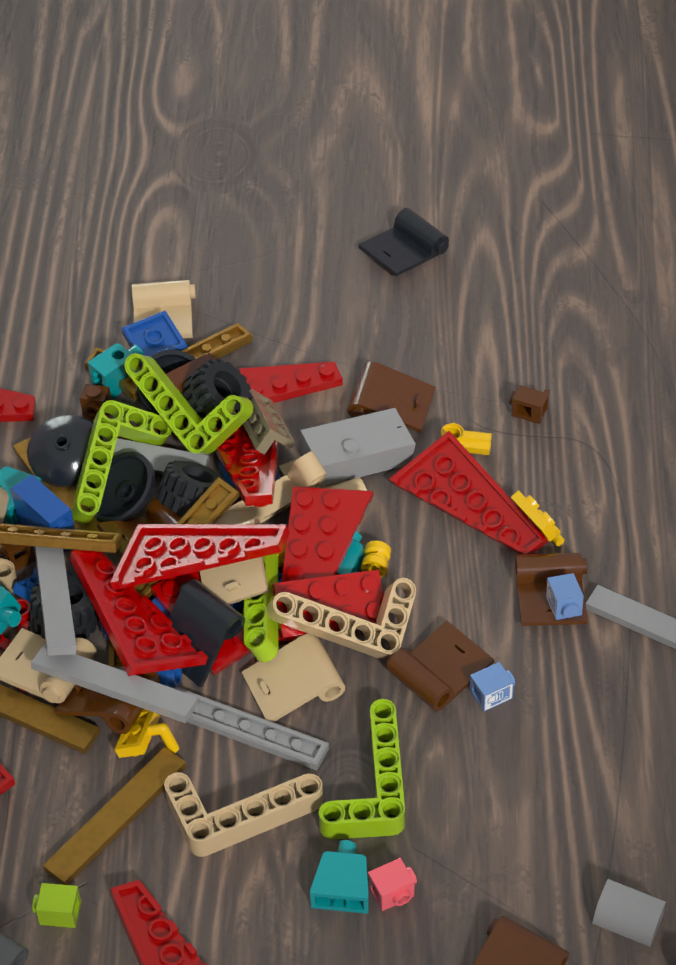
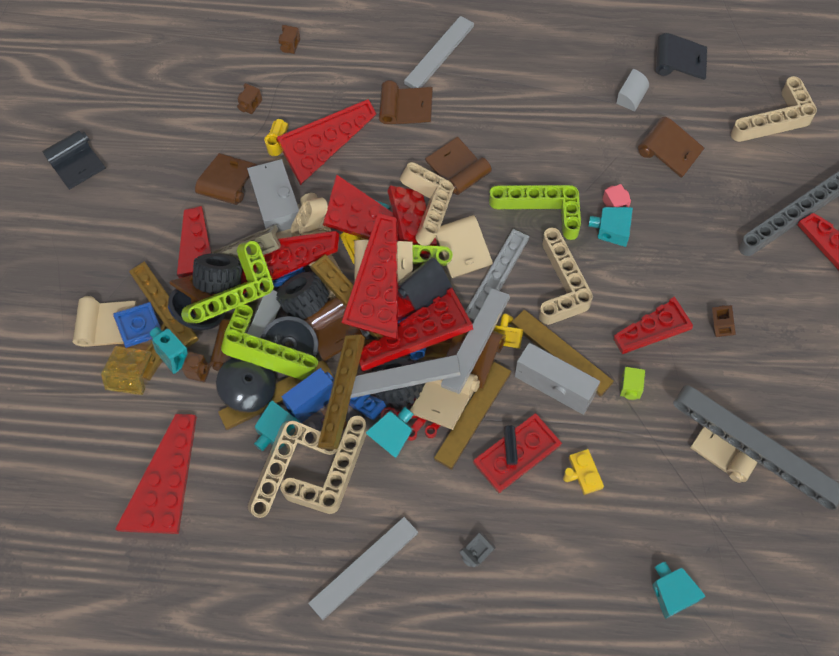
camera: 85 degrees left, 15 degrees up
yellow wheel [361,540,391,578] -> none
medium blue brick [469,662,515,712] -> none
yellow plate [511,490,565,546] -> none
medium blue brick [546,573,584,620] -> none
none -> clear yellow bracket [101,346,152,395]
none -> reddish brown brick [279,25,300,54]
none -> light grey brick [515,343,600,415]

